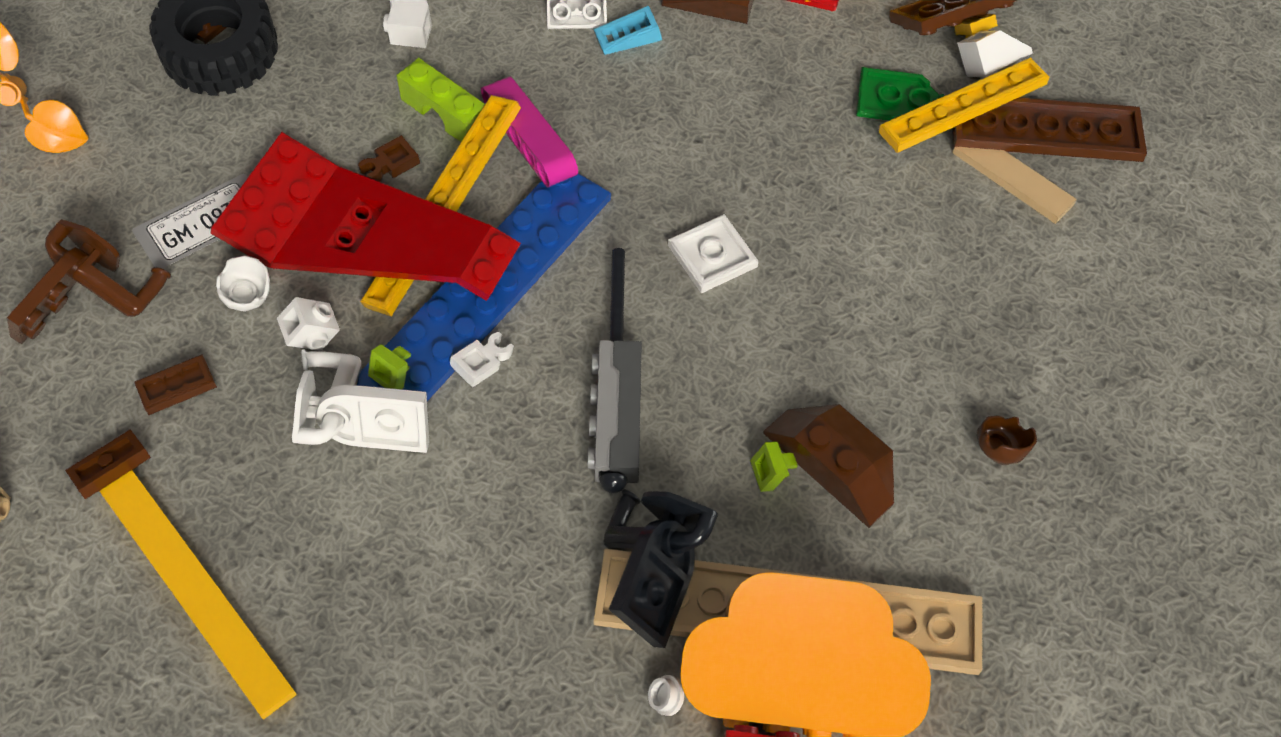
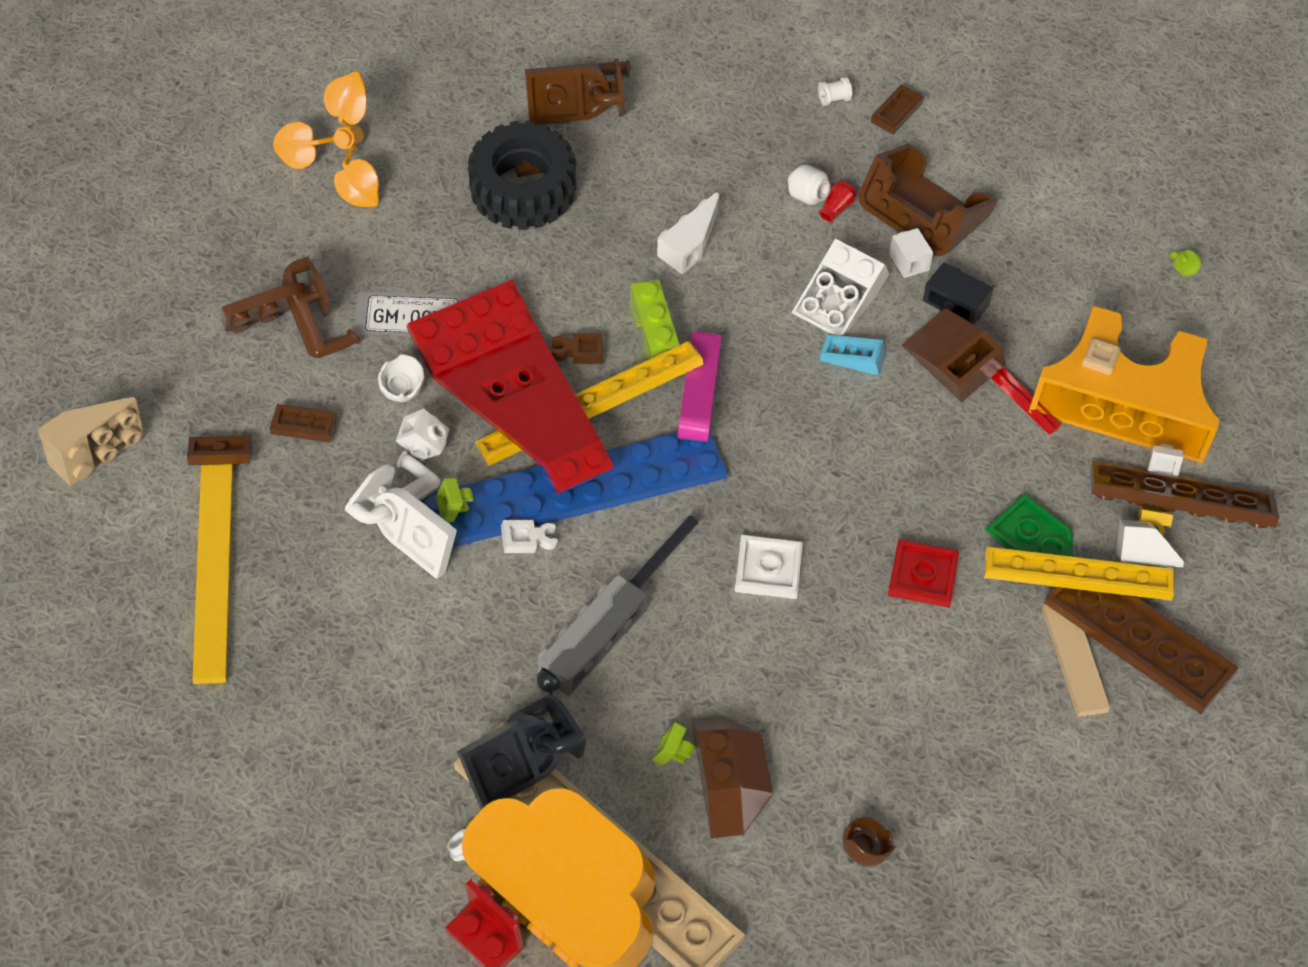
camera: 35 degrees right, 5 degrees down
none -> red plate [888,539,959,608]

